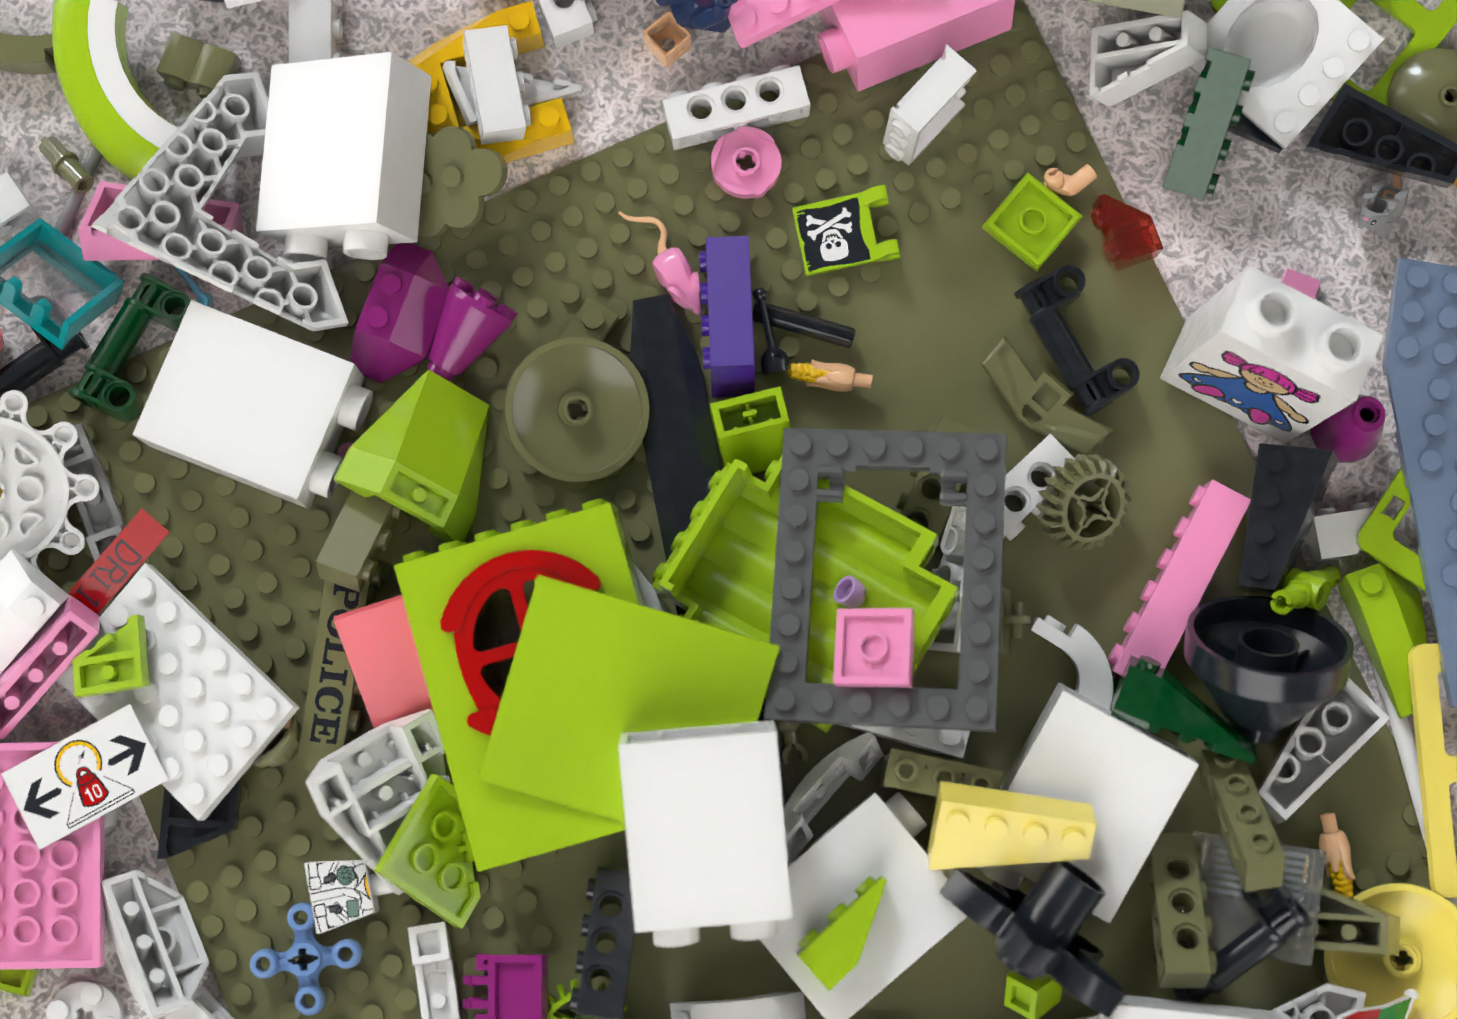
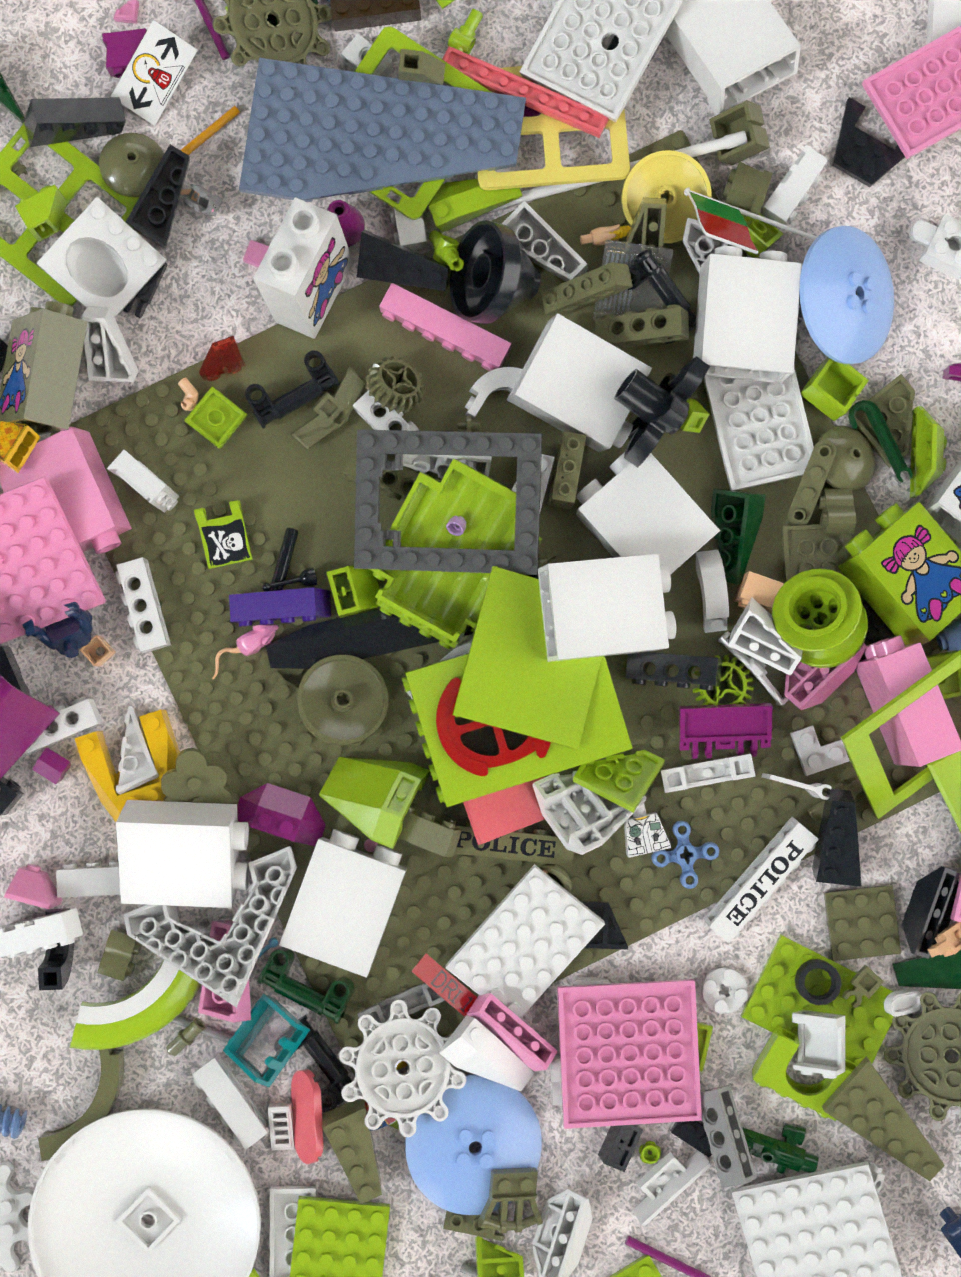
camera: 85 degrees left, 5 degrees up
white sticker [1,704,169,850] -> none
lime wing [72,614,150,698] -> none
white wedge [101,869,209,1019] -> none
magenta cone [427,276,518,382] -> none
white brick [462,25,531,145] -> none
bright pink plate [711,126,782,199] -> none
white slope [783,732,884,863] -> none
light nougat piece [787,359,873,392] -> none
lime slope [796,876,887,991] -> none
bright pink plate [833,608,915,687] -> none
light yellow wedge [928,781,1097,870] -> none
dark green wedge [1111,655,1256,764] -> none
wedge [1162,47,1256,200] -> none

